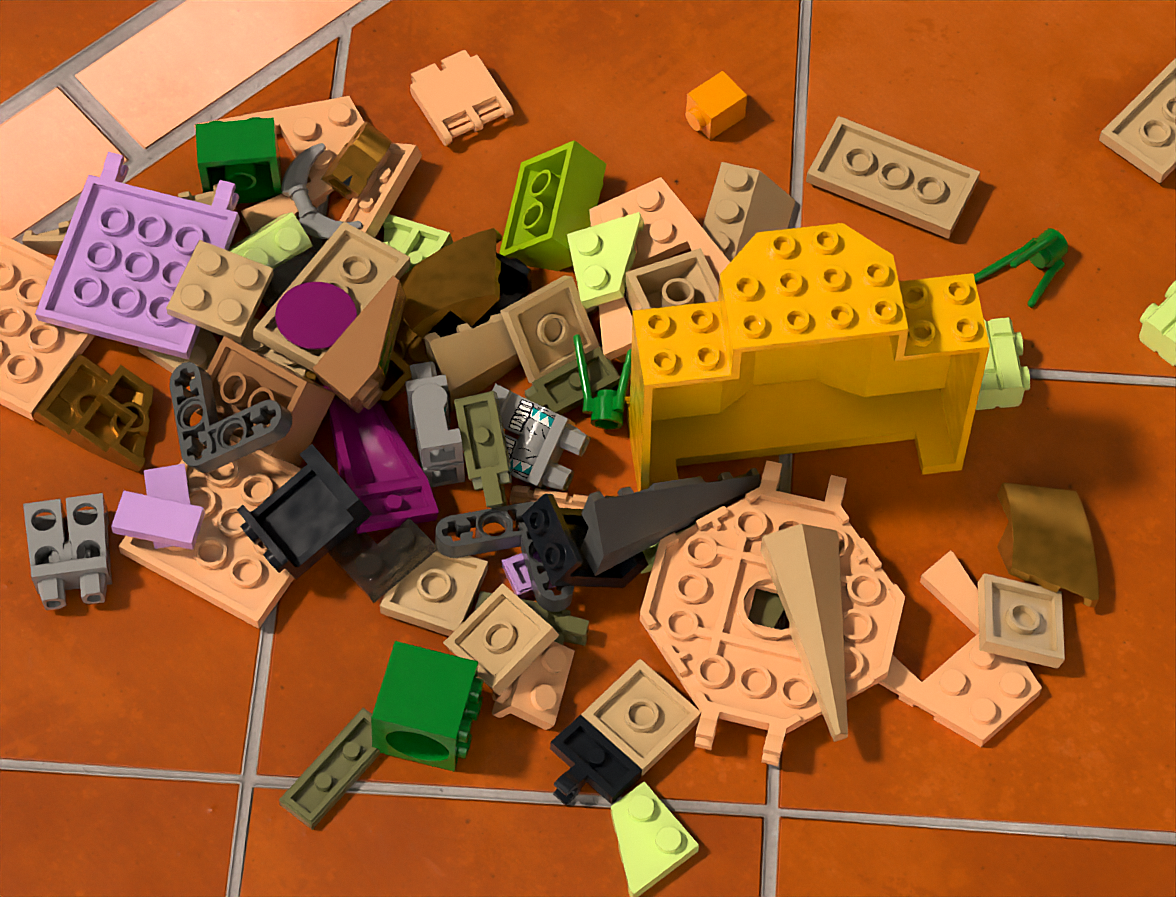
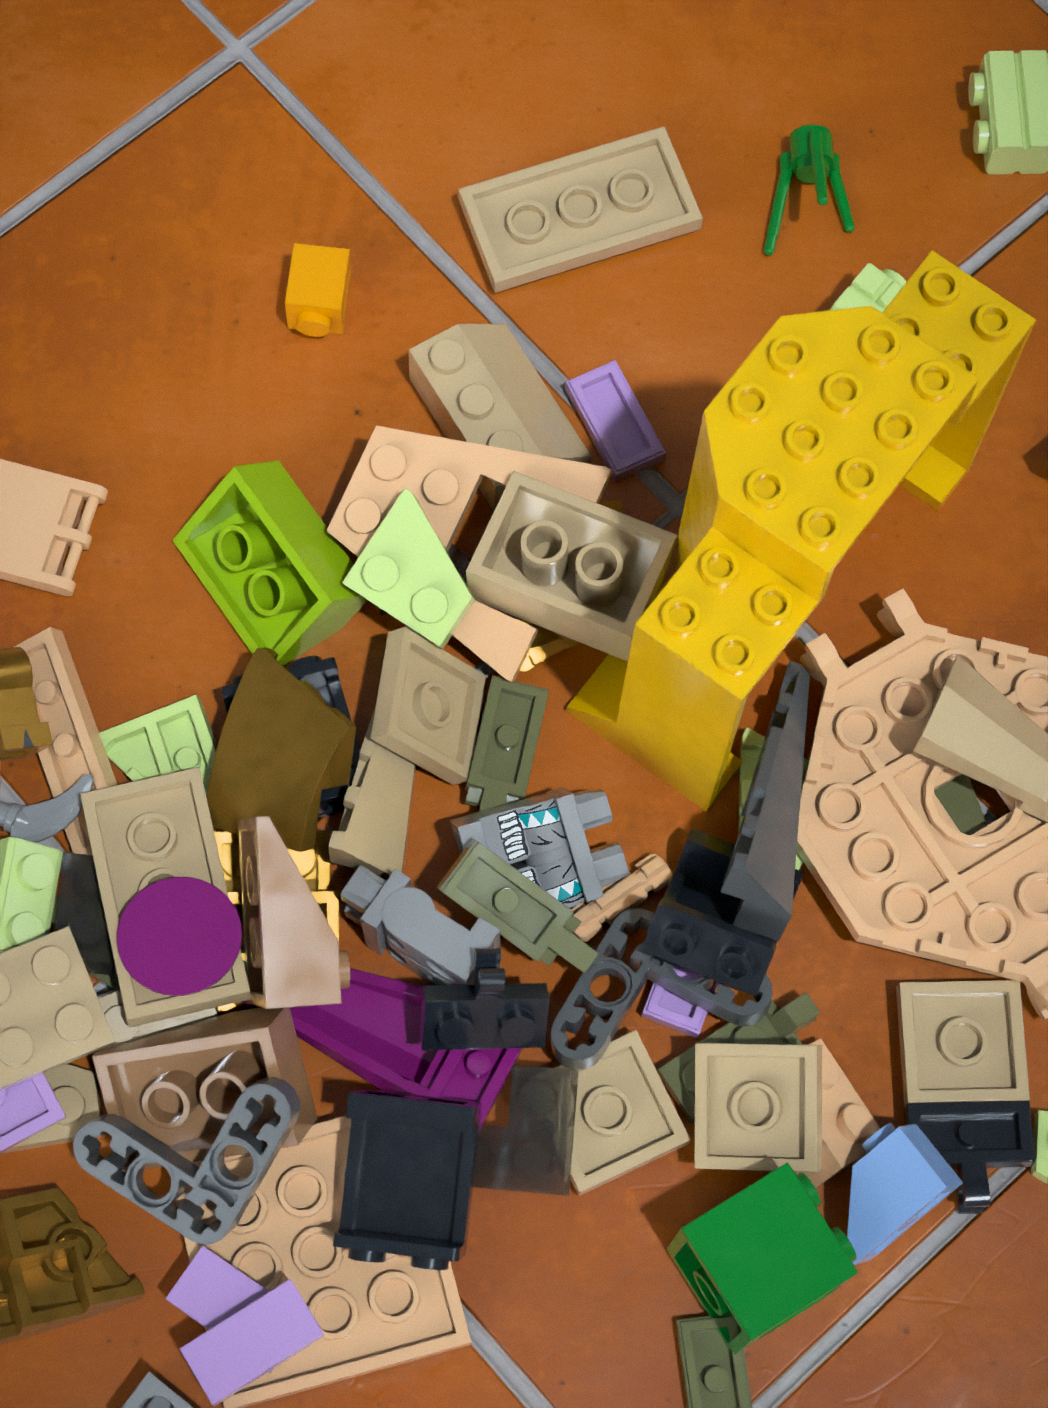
camera: 50 degrees left, 10 degrees up
green plant [573,334,631,429] -> none
none -> black plate [419,949,550,1050]
none -> light blue slope [847,1123,963,1265]

